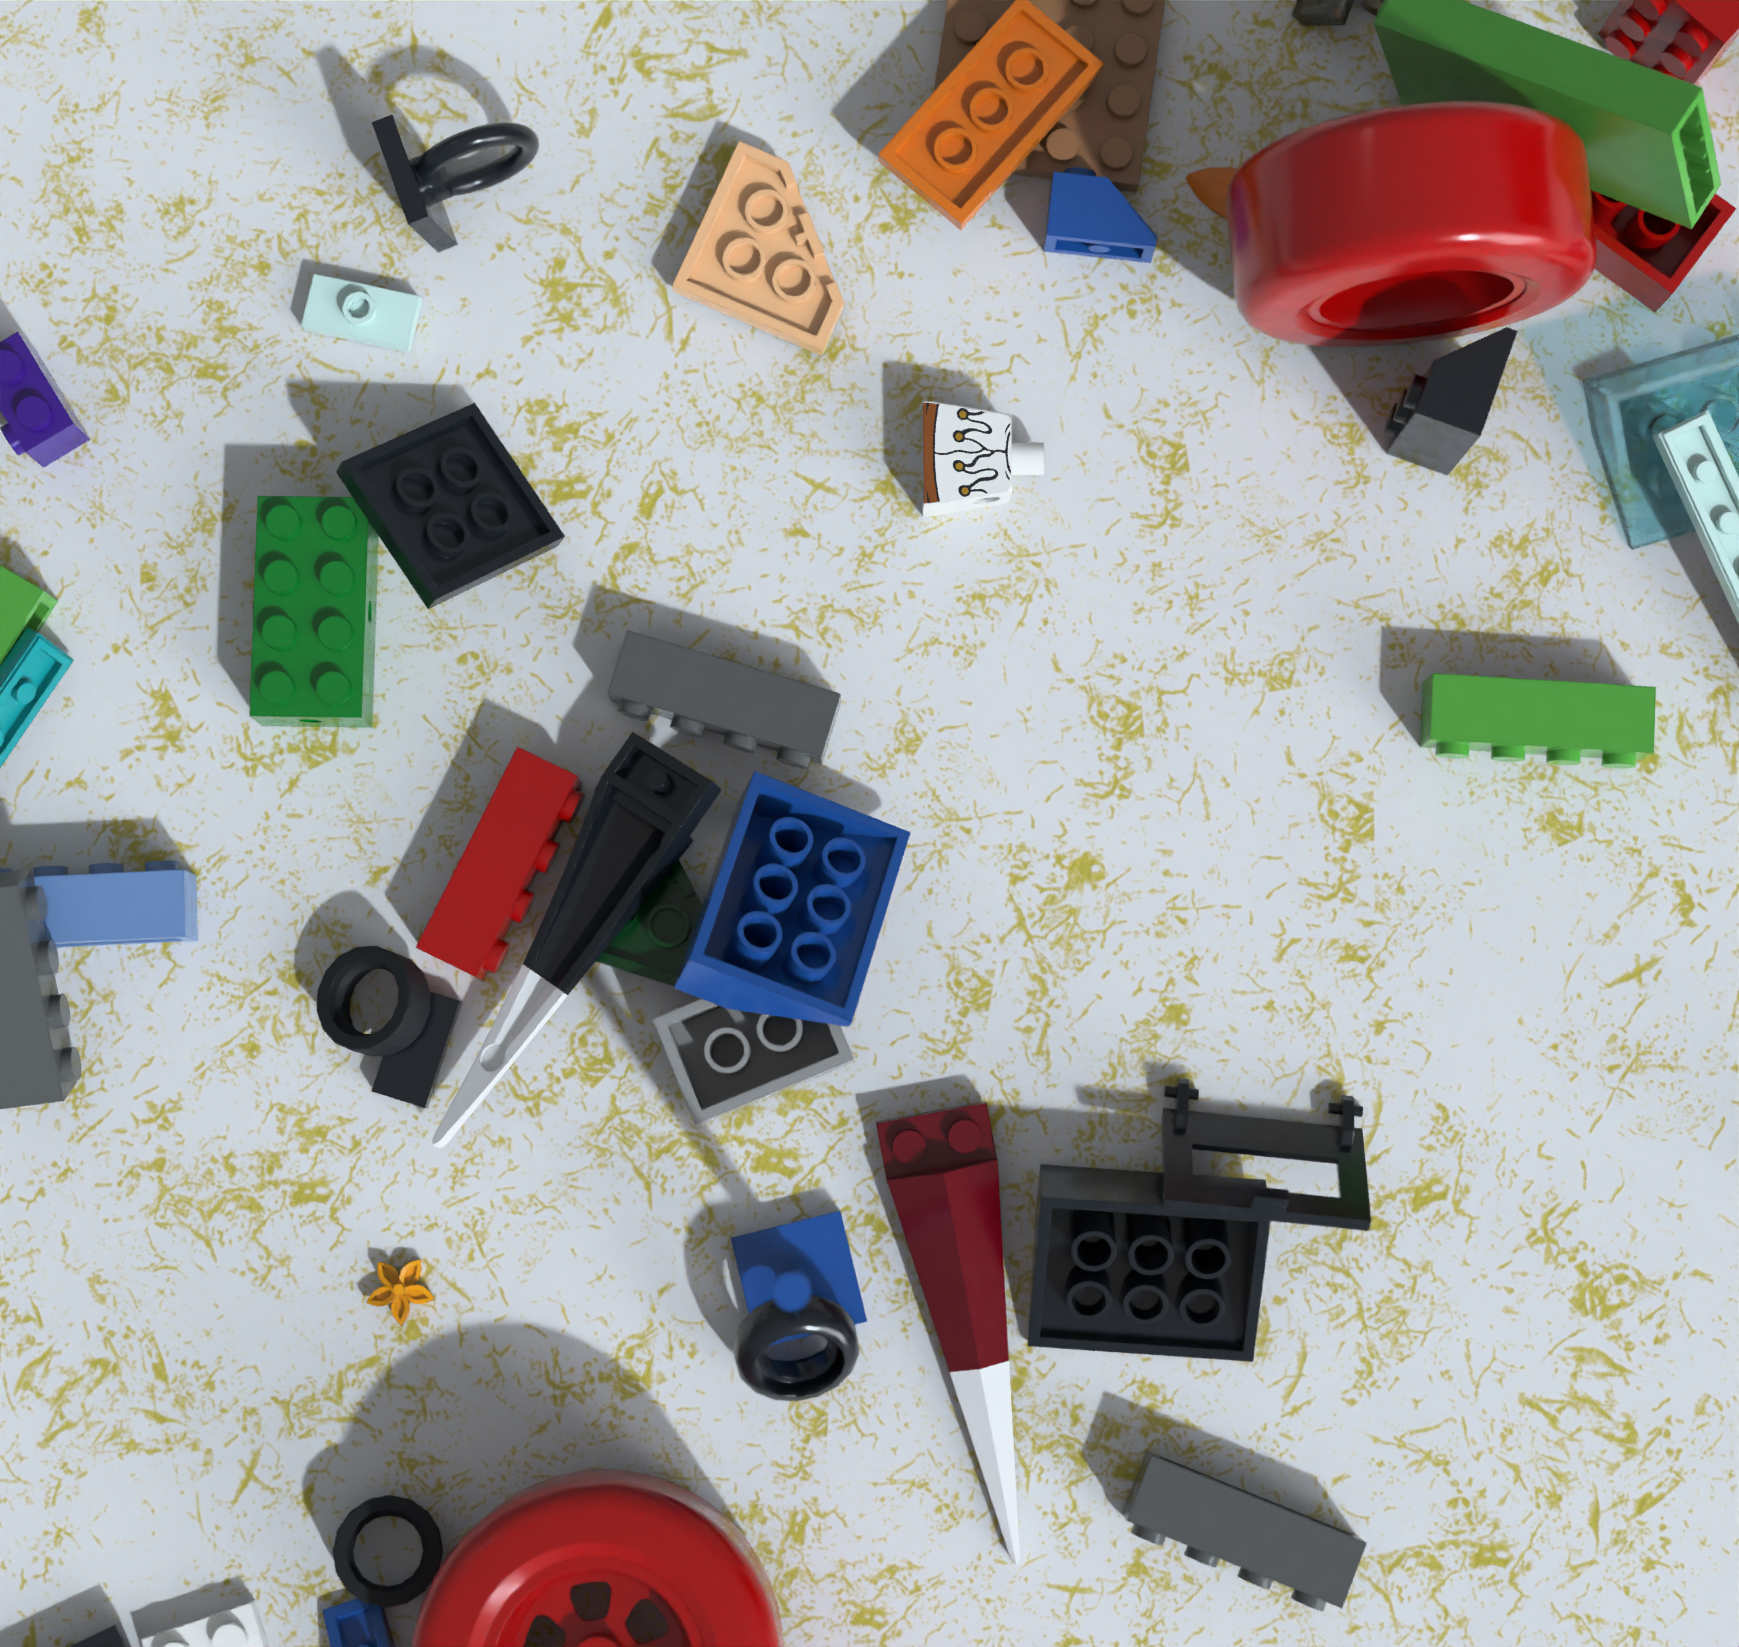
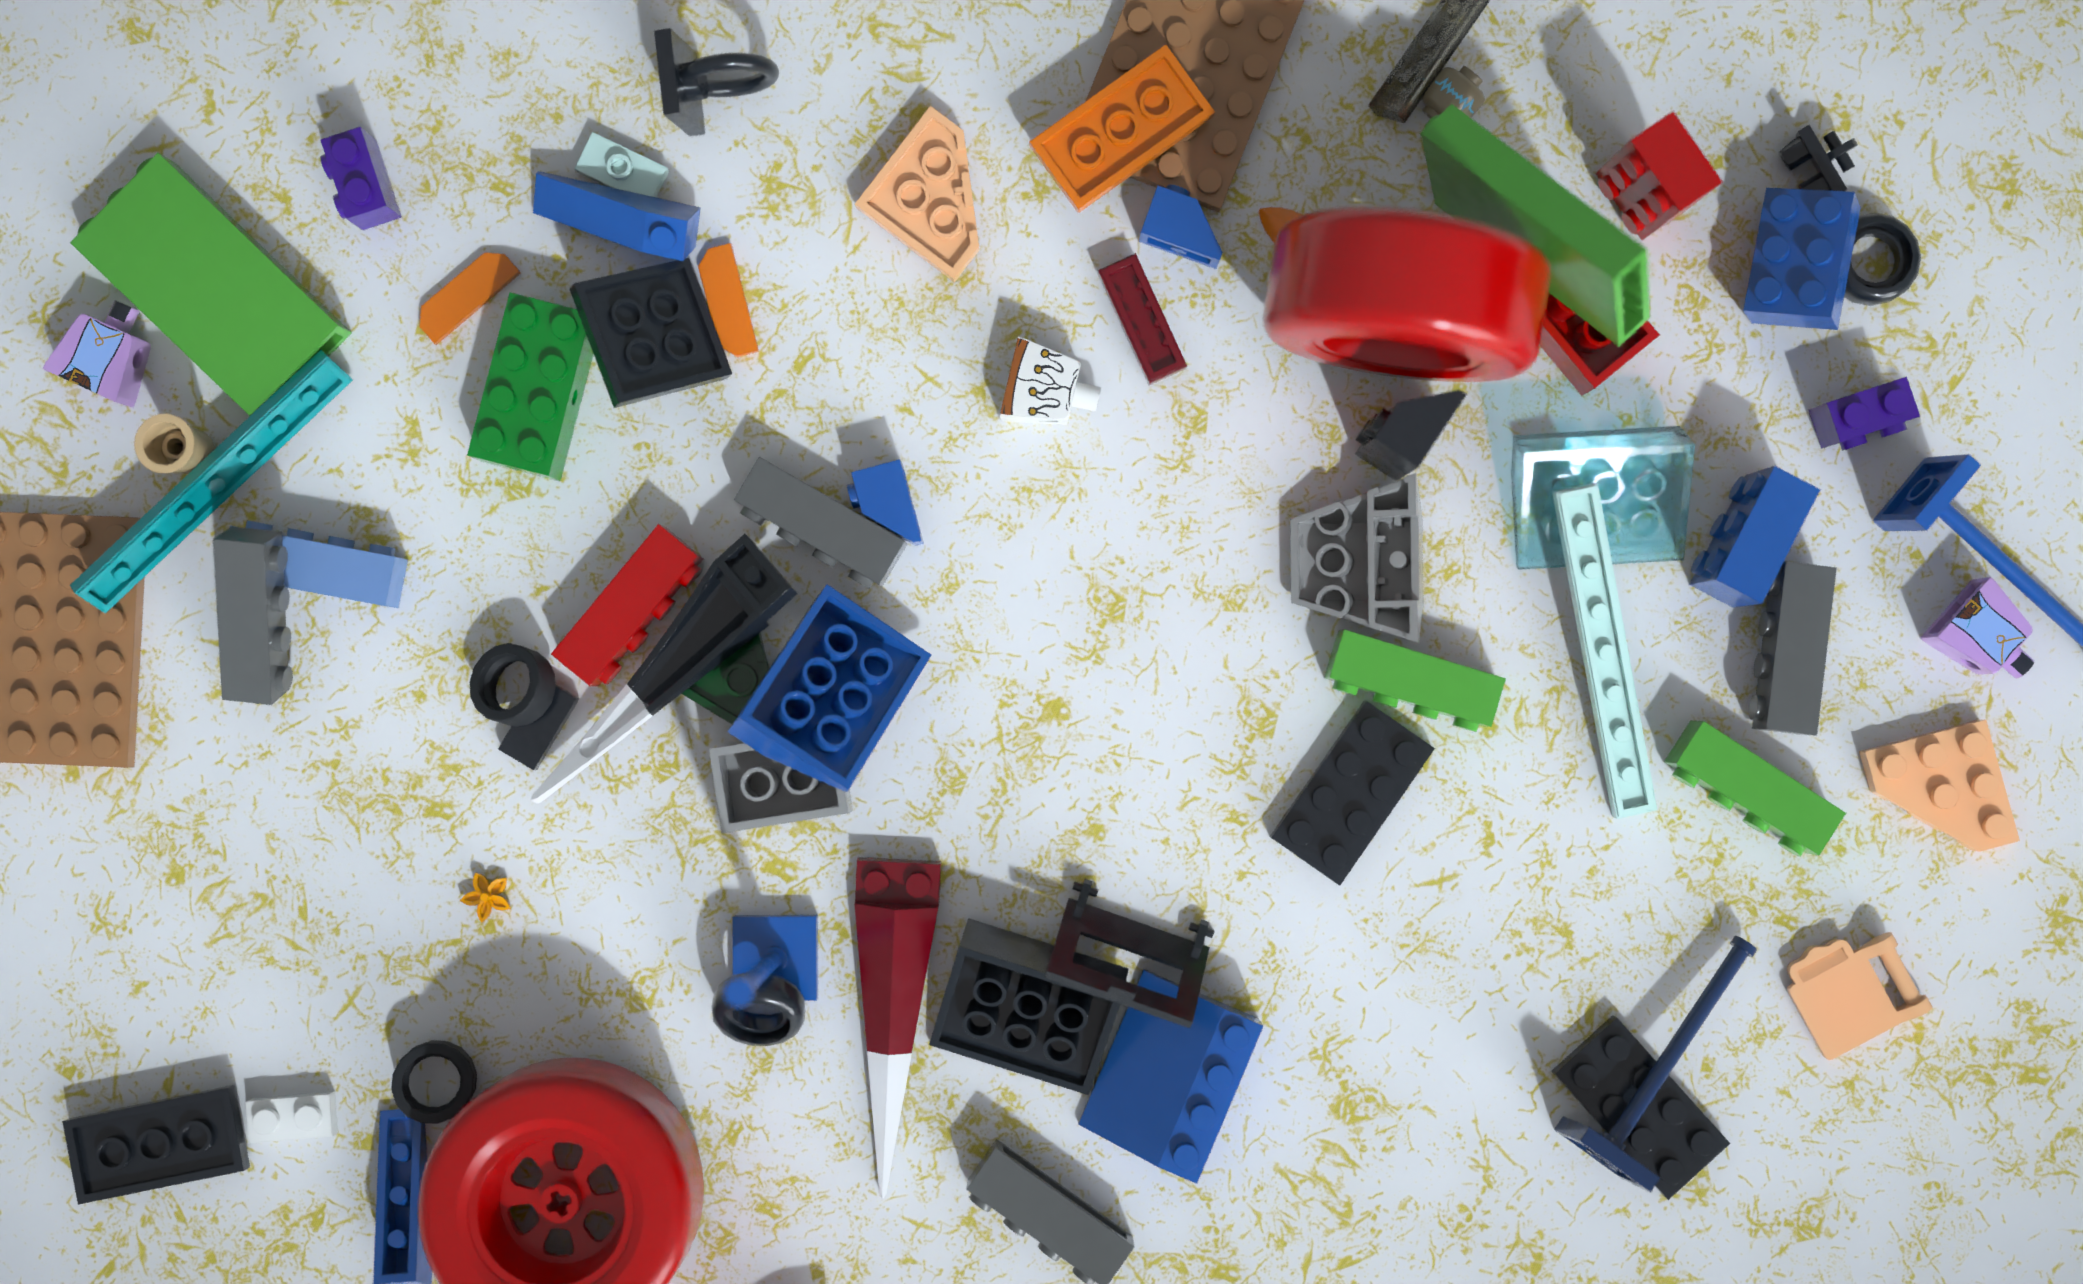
camera: 15 degrees right, 5 degrees up
none -> orange piece [419,253,521,345]
none -> blue slope [533,171,701,261]
none -> orange piece [698,243,759,357]
none -> blue slope [847,459,924,546]
none -> blue slope [1078,969,1264,1184]
none -> dark red plate [1098,253,1187,385]
none -> black plate [1269,701,1435,886]
none -> light grey wedge [1290,473,1424,643]

